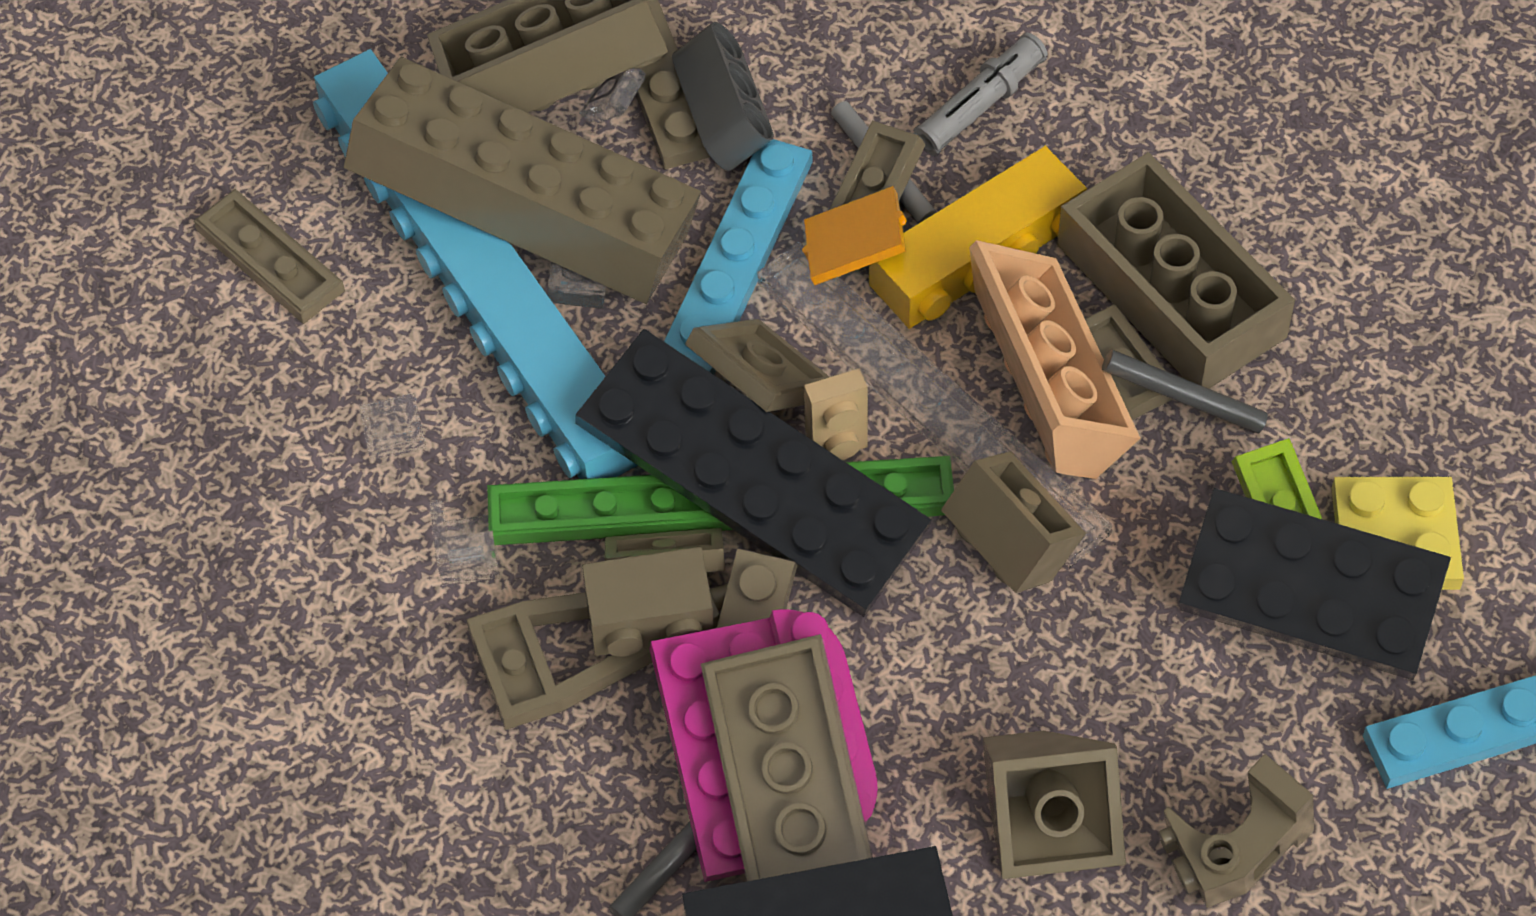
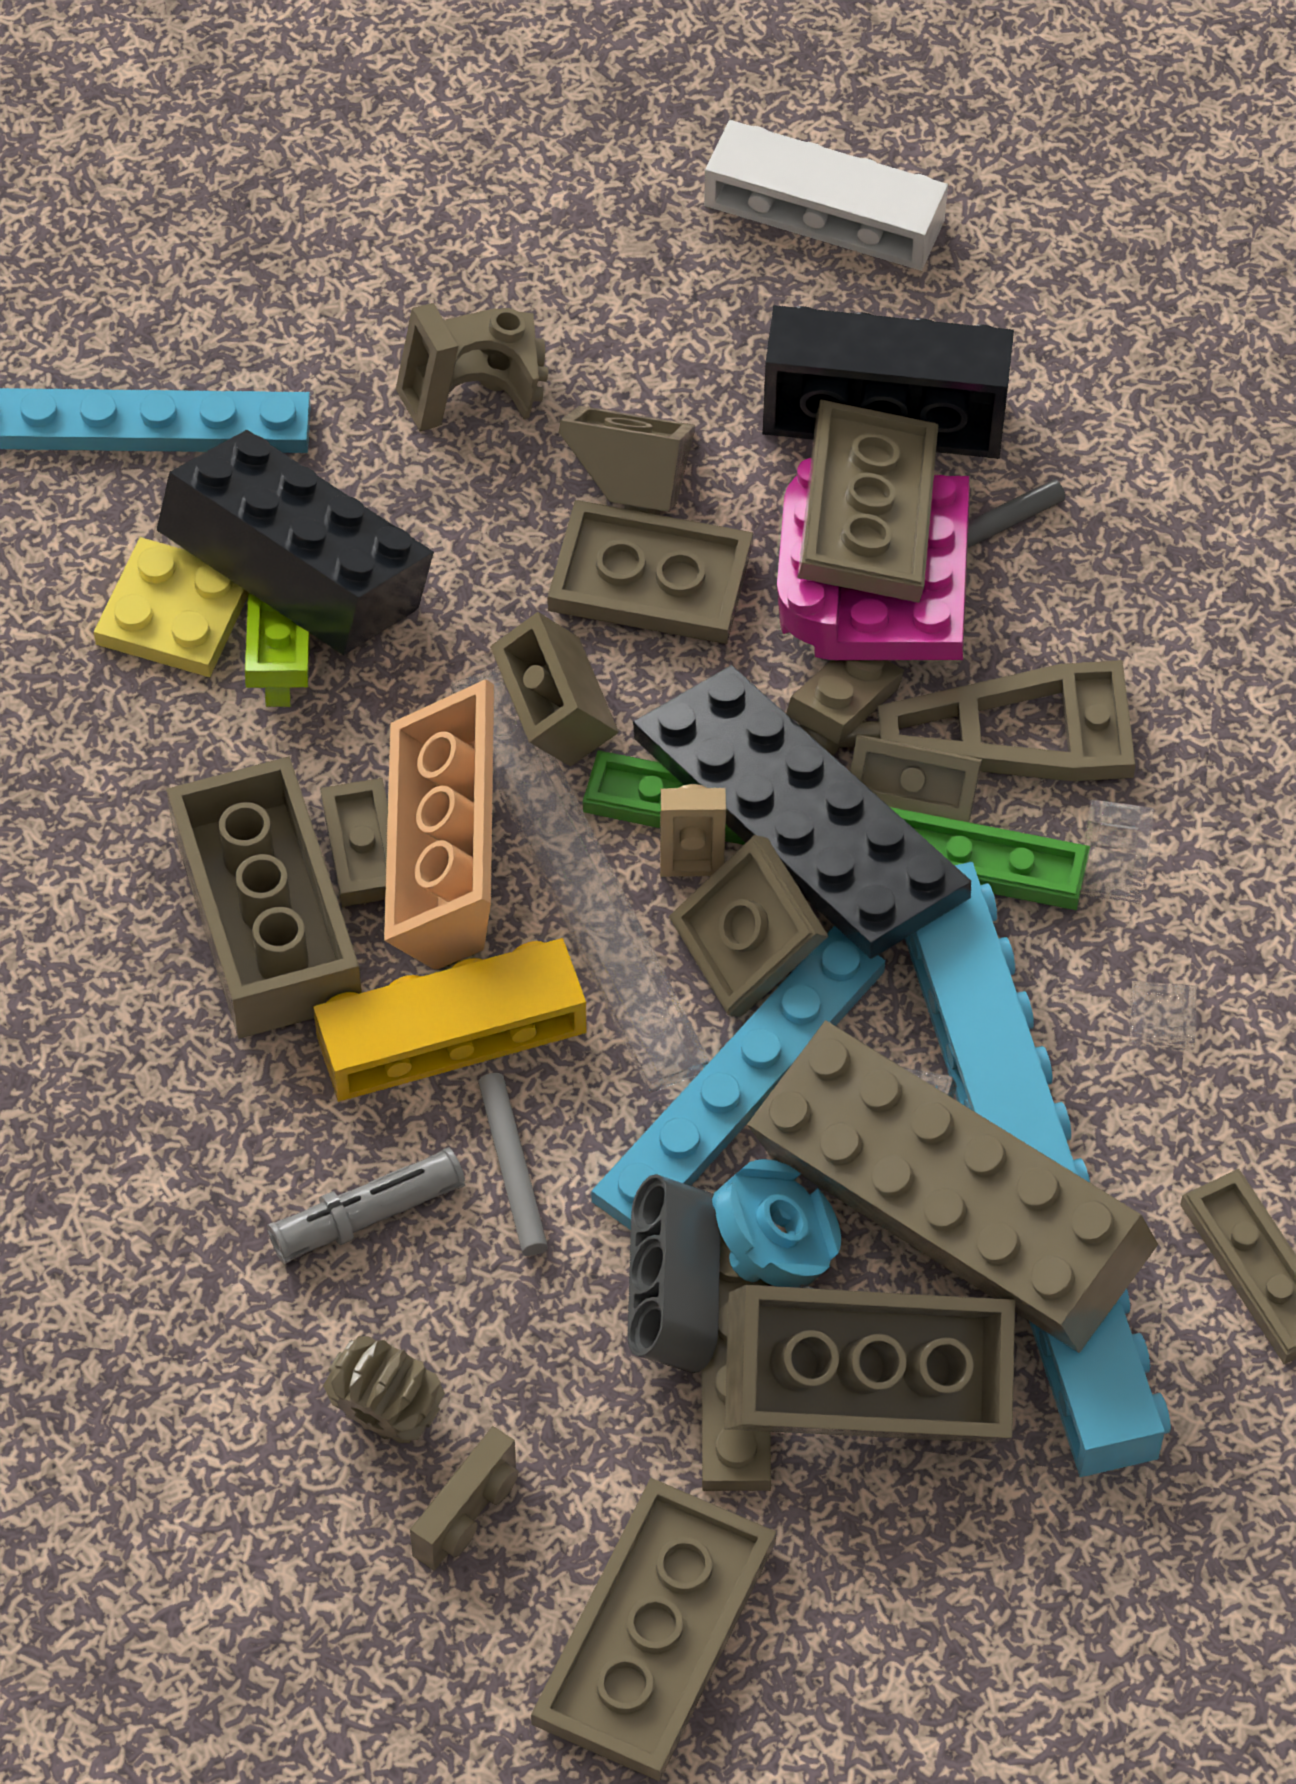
camera: 165 degrees left, 0 degrees up
dark tan brick [582,547,714,657] -> none
light orange piece [802,186,907,285] -> none
dark tan plate [829,120,926,210] -> none
dark grey bar [1102,349,1268,433] -> none
none -> dark tan plate [547,500,753,644]
none -> medium azure plate [712,1159,841,1288]

